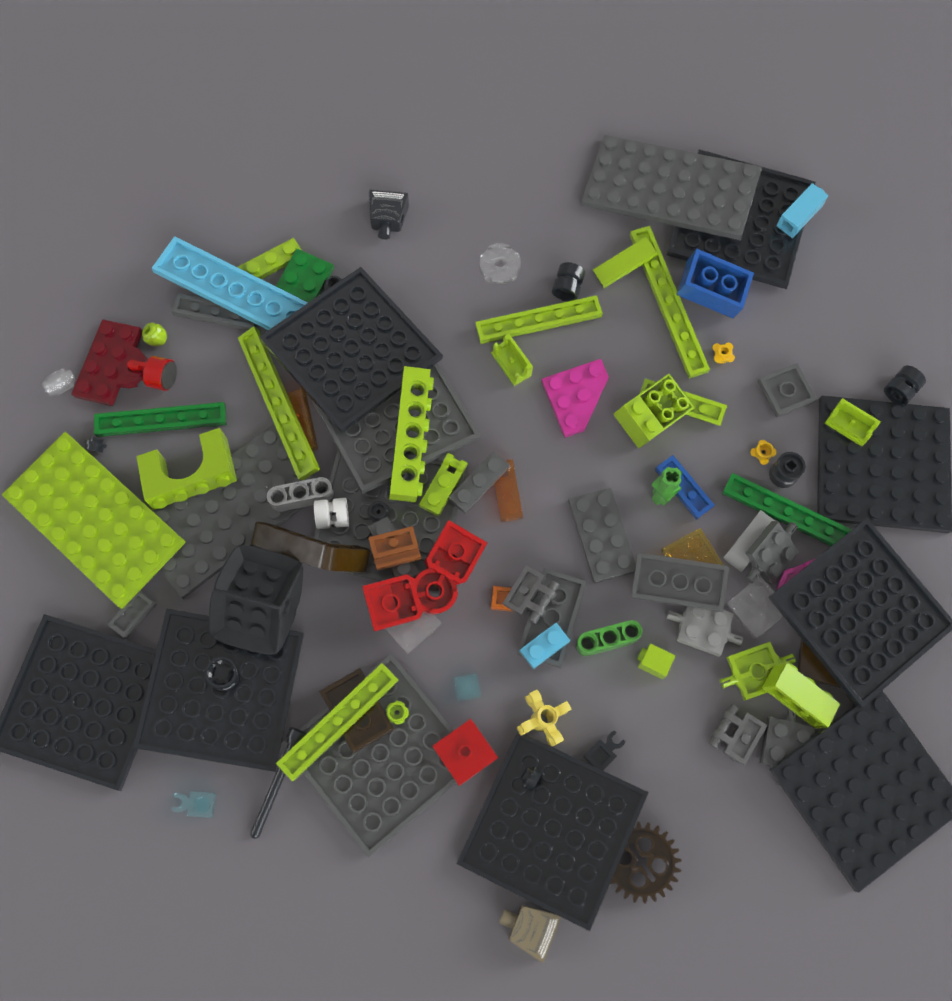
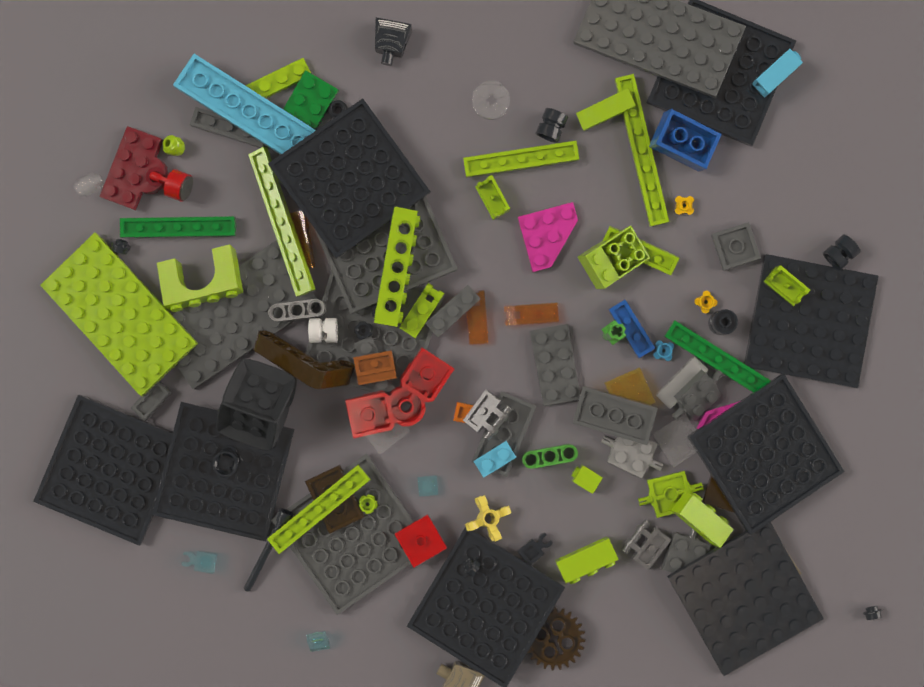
camera: 10 degrees right, 15 degrees up
none -> clear light blue plate [307,631,330,652]
none -> clear orange plate [504,303,559,326]
none -> lime brick [555,536,619,584]
none -> dark azure plate [653,340,674,361]

